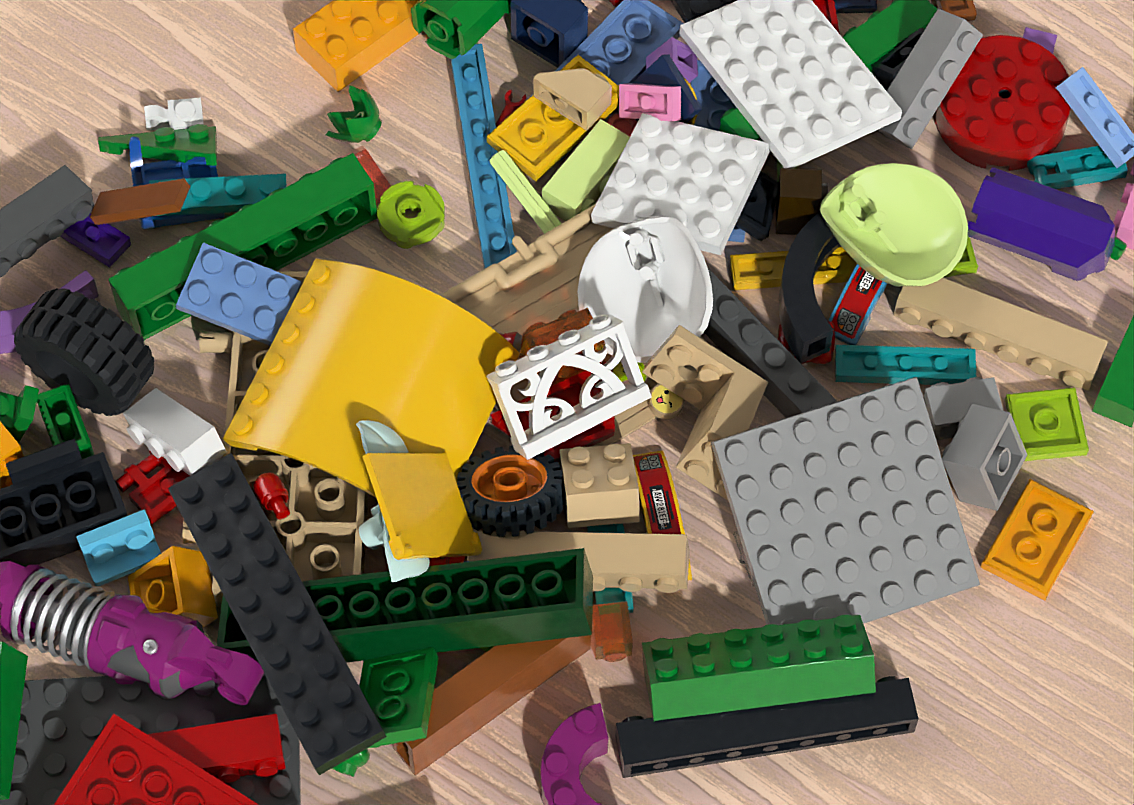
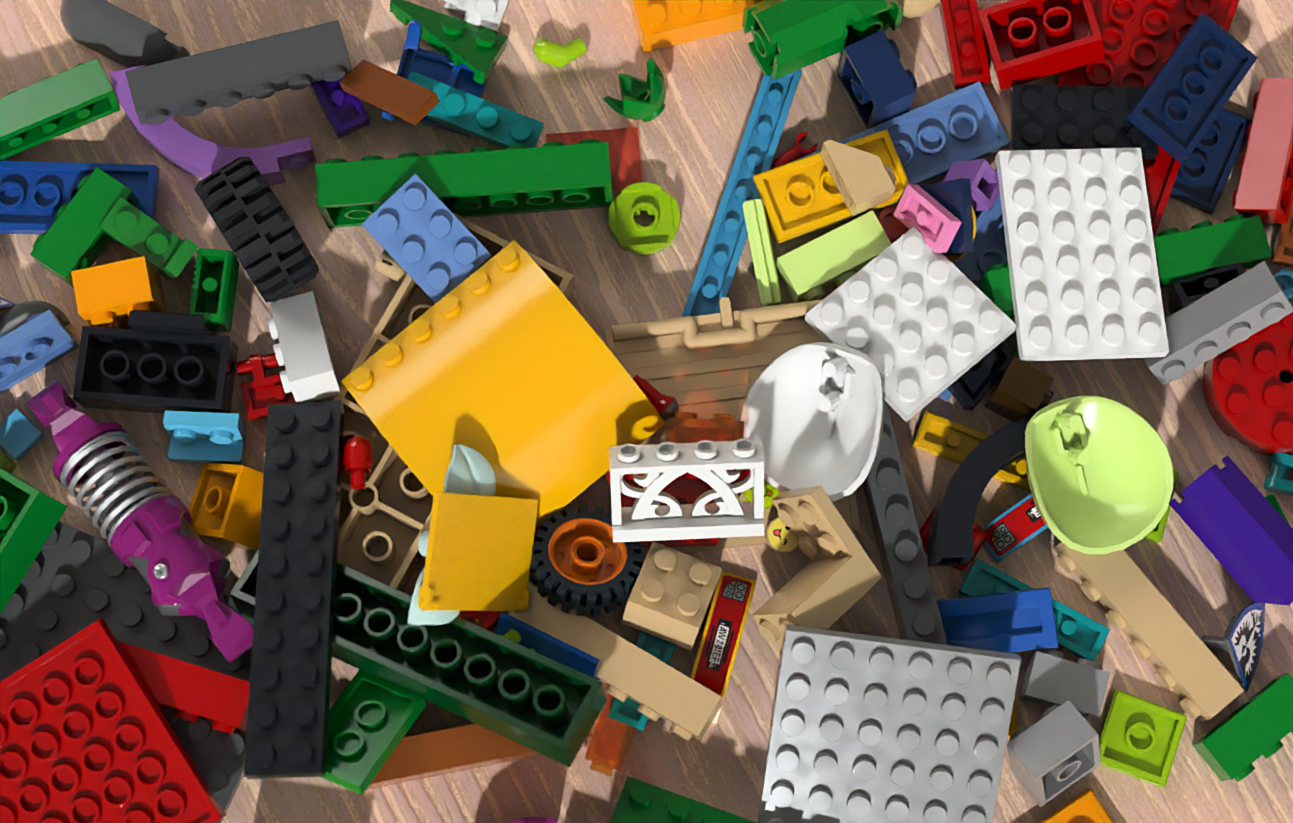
camera: 25 degrees right, 15 degrees up
none -> lime arm [533,37,588,68]
none -> blue piece [937,587,1058,653]
none -> shield [1201,602,1265,692]

